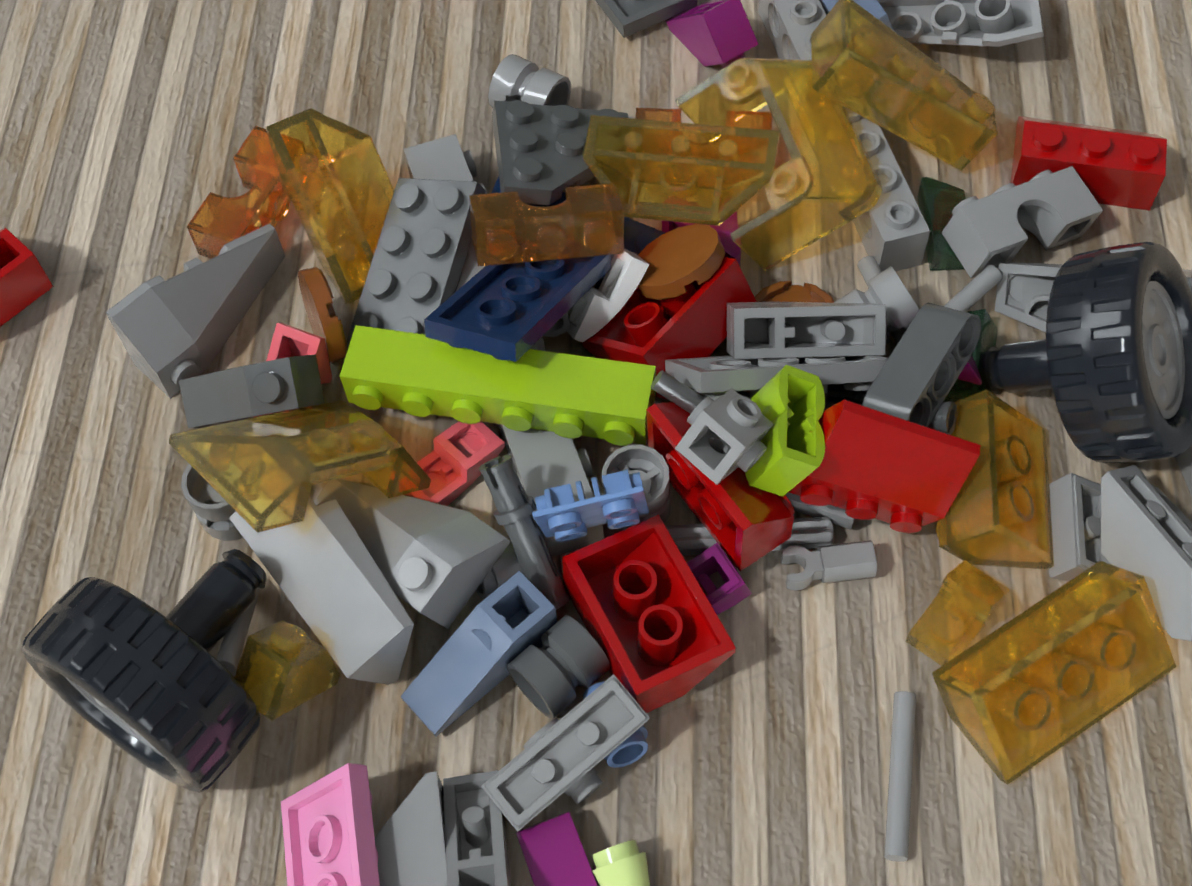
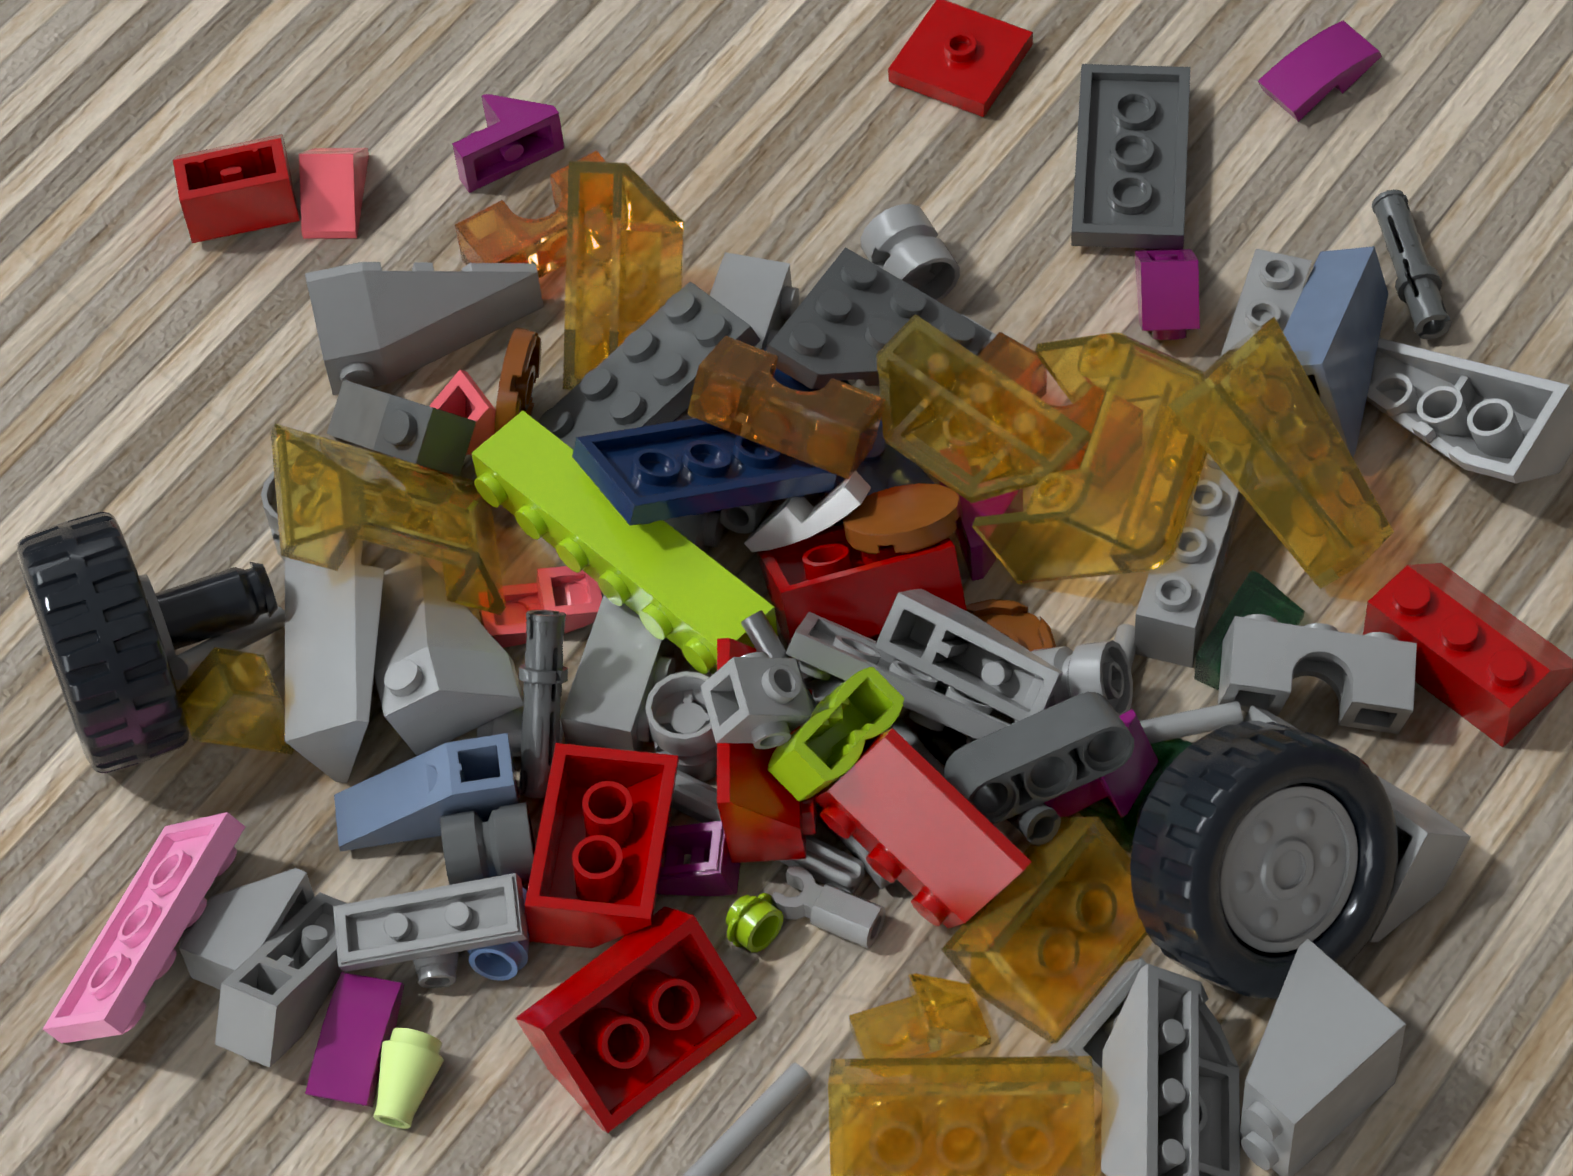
camera: 35 degrees right, 5 degrees down
medium blue hinge [532,469,649,542] -> none
none -> coral slope [299,148,369,239]
none -> magenta slope [452,94,565,193]
none -> red slope [515,906,757,1133]
none -> lime plate [726,893,783,953]

